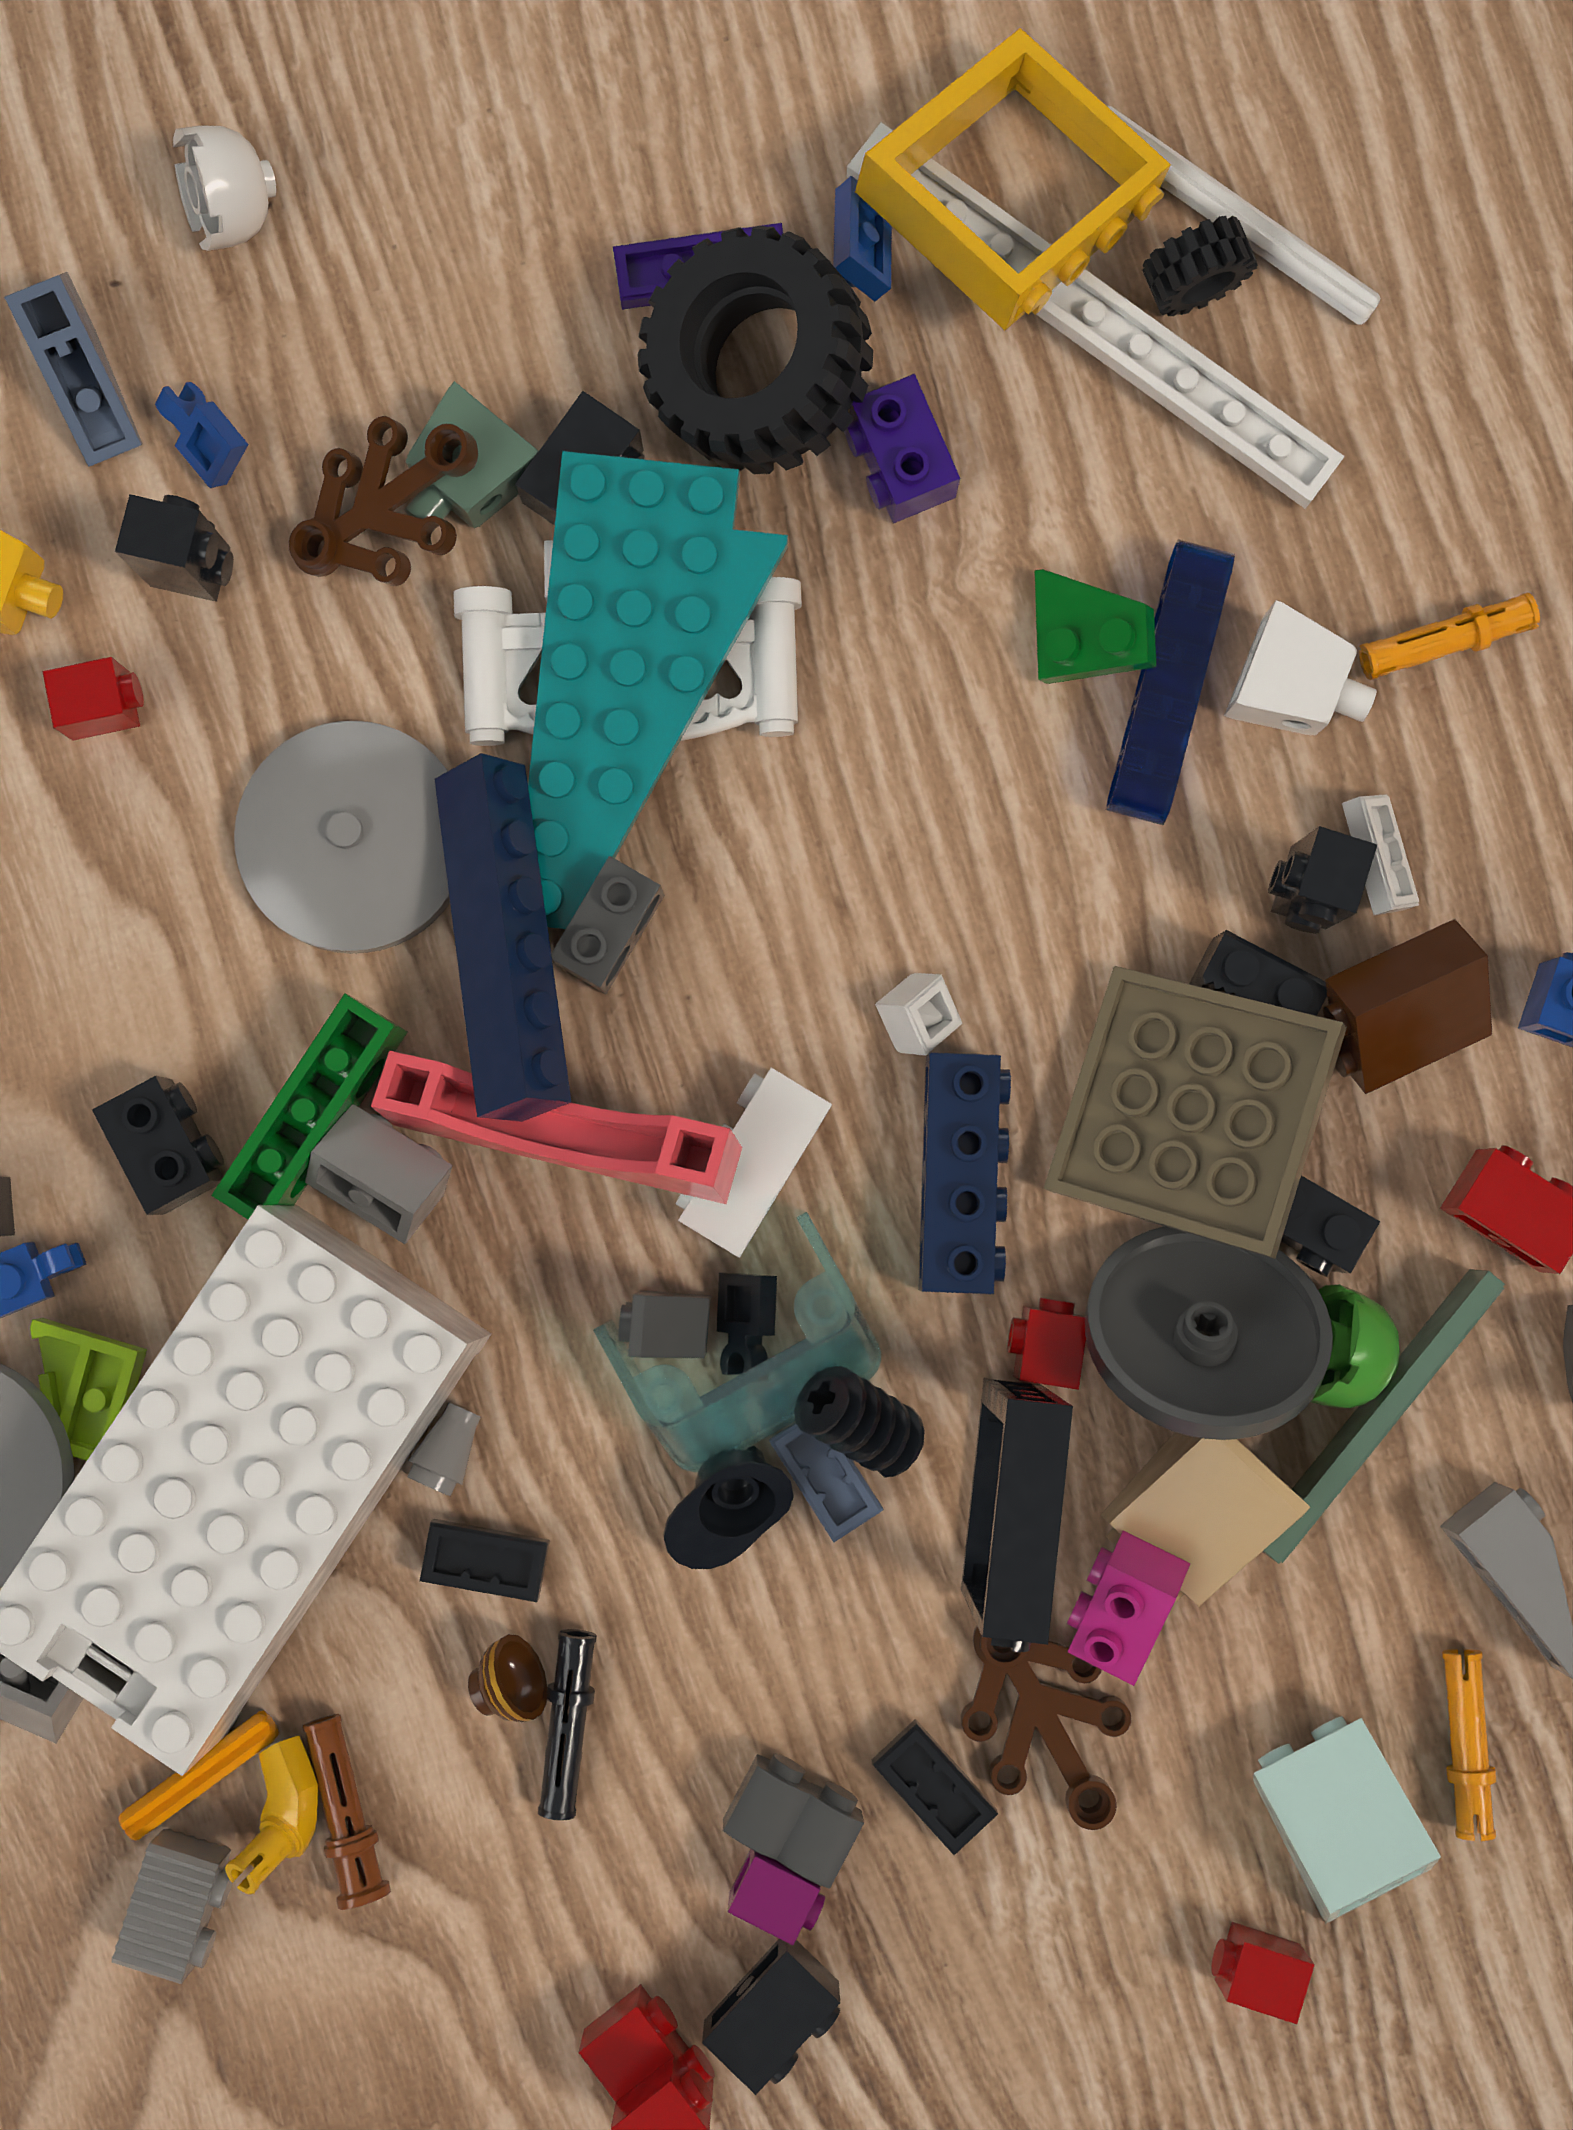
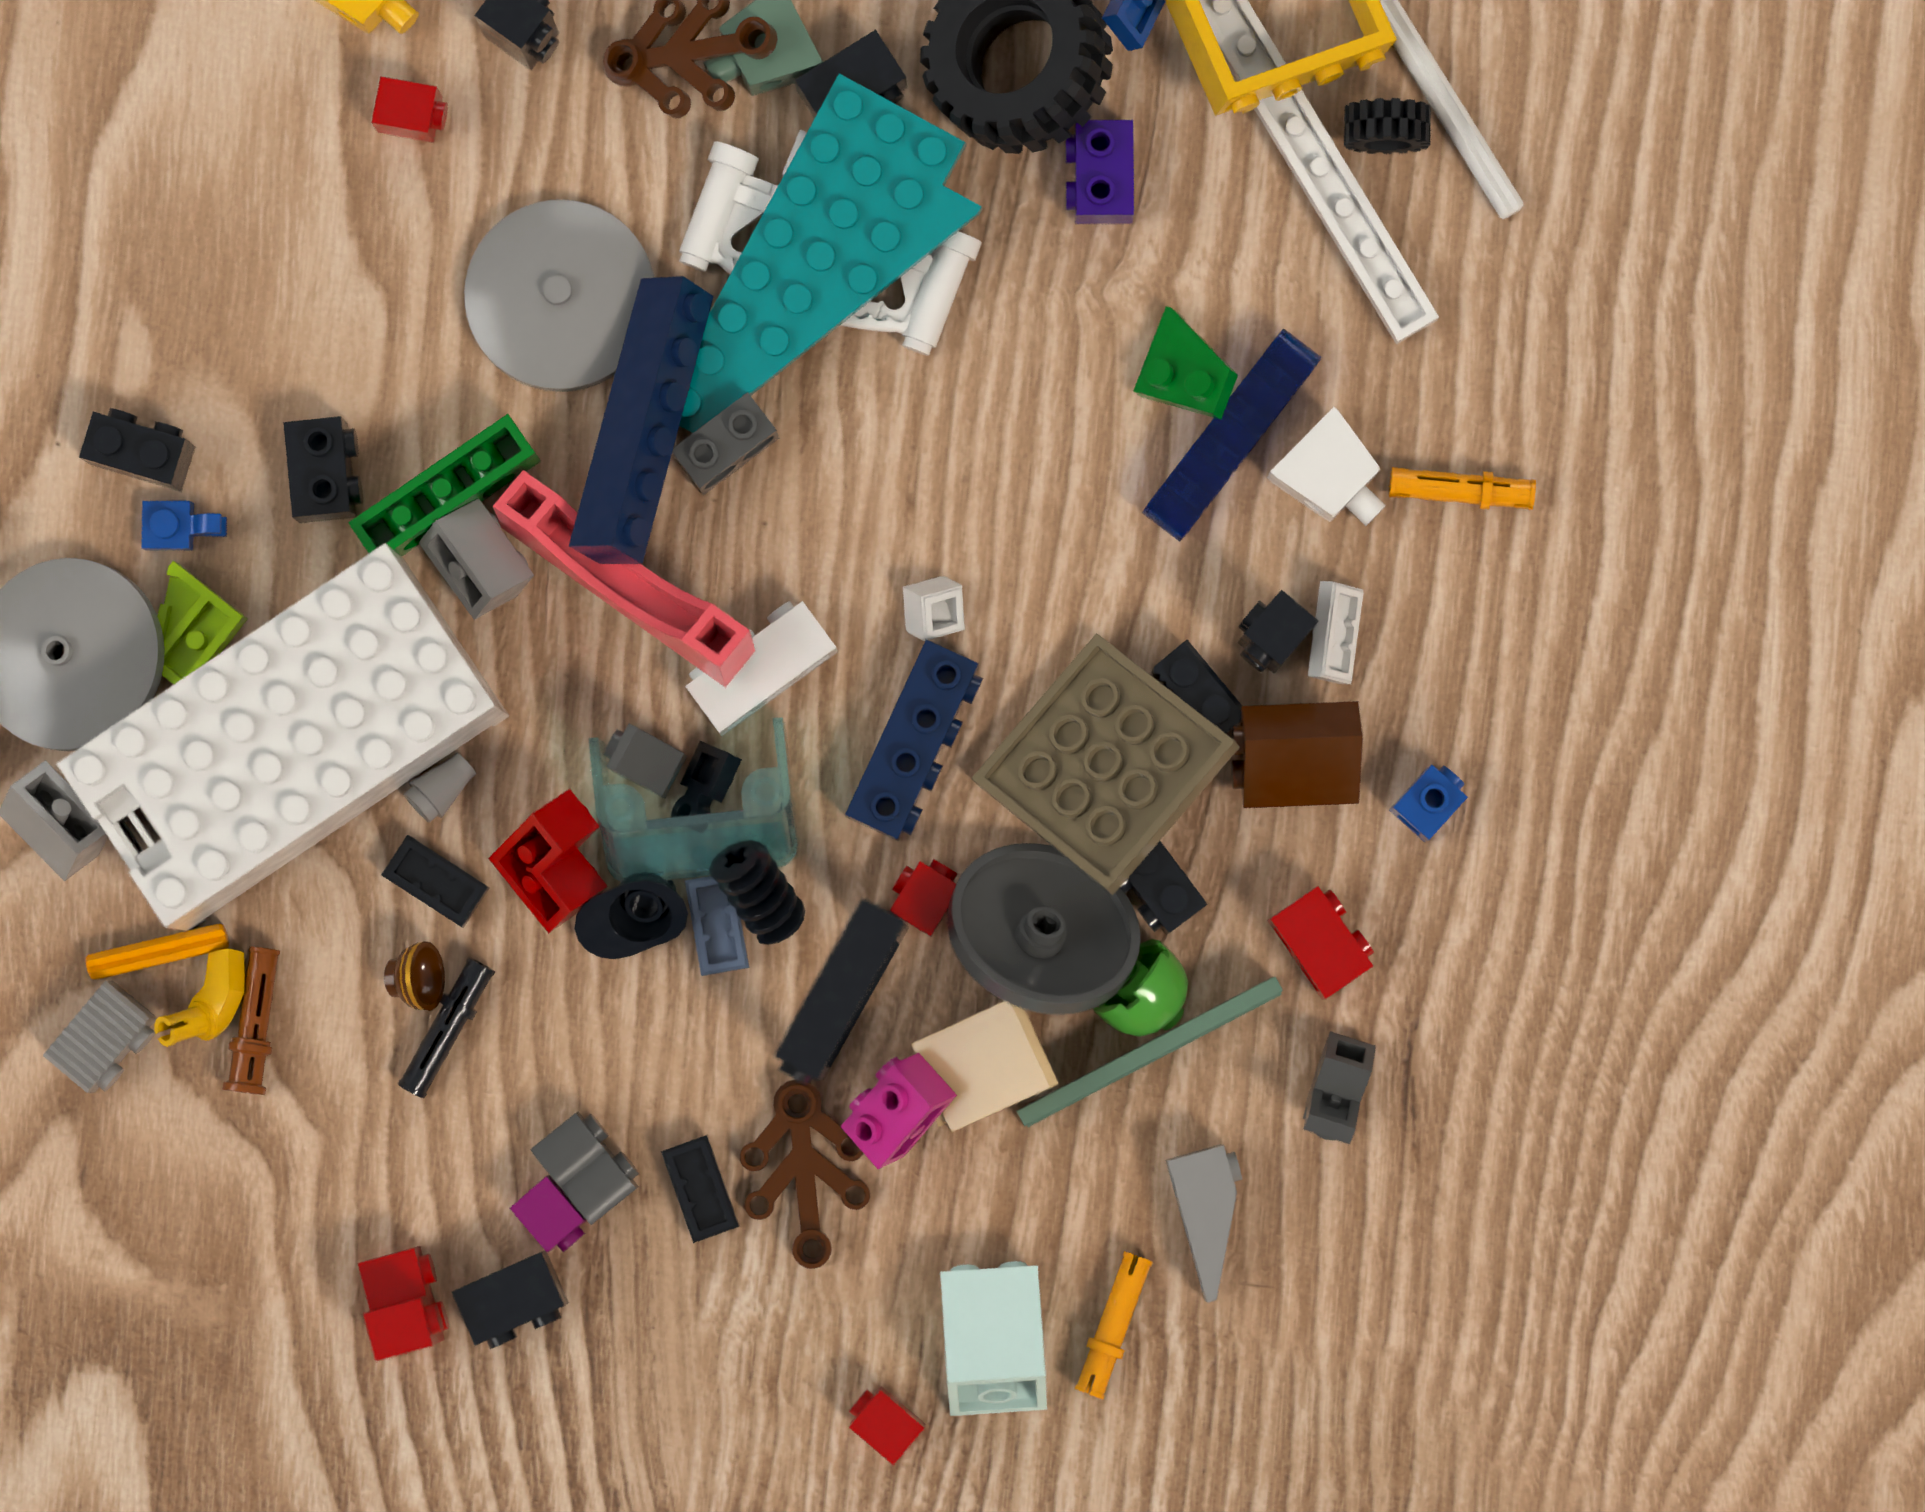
camera: 25 degrees right, 0 degrees up
none -> red brick [488,789,608,934]

